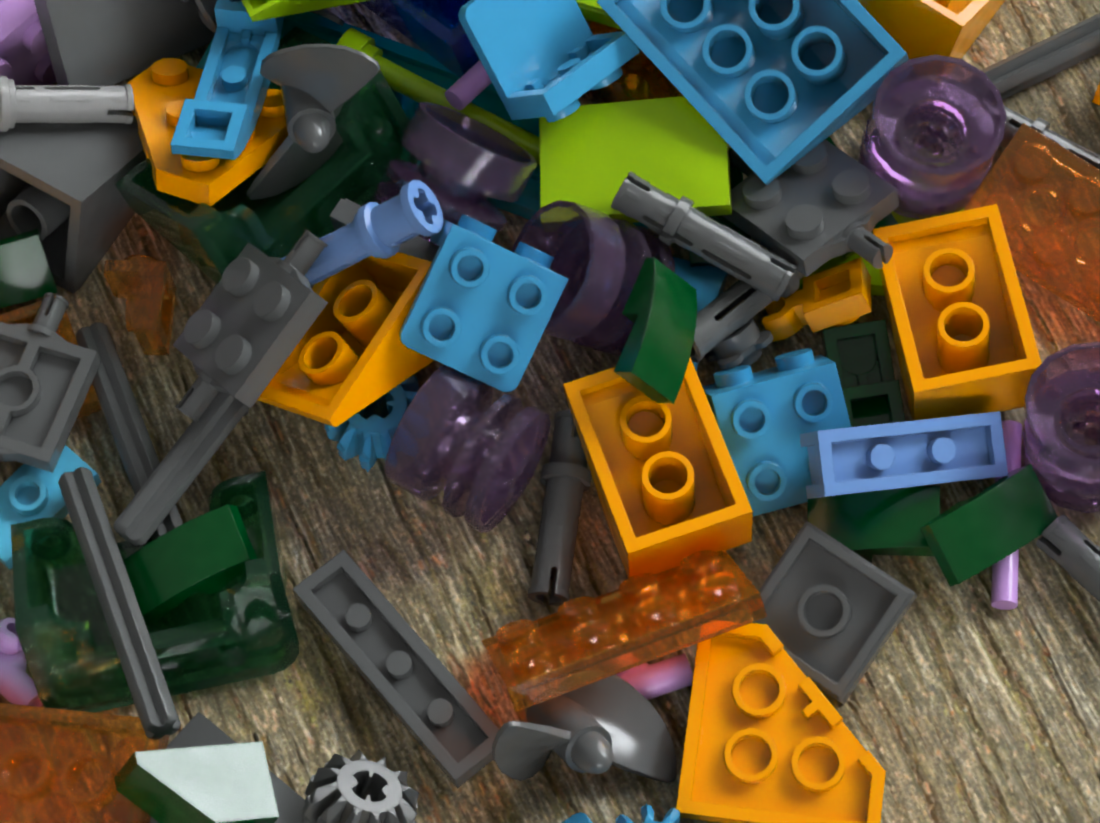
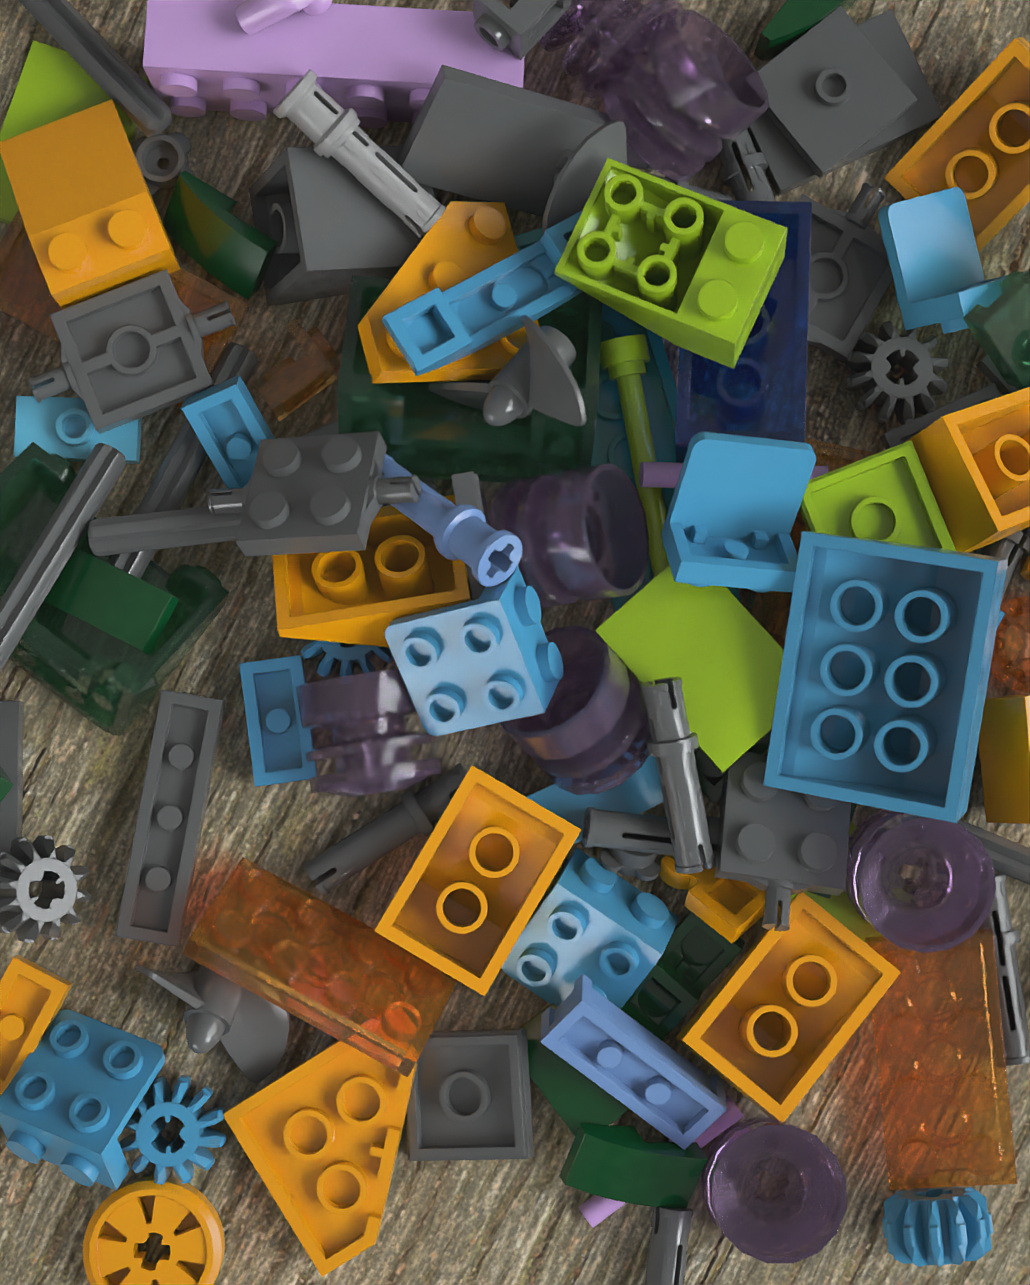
camera: 35 degrees right, 20 degrees up
dark green slope [614,257,697,404] -> none
none -> dark azure plate [181,375,275,488]
none -> dark azure plate [239,655,319,787]

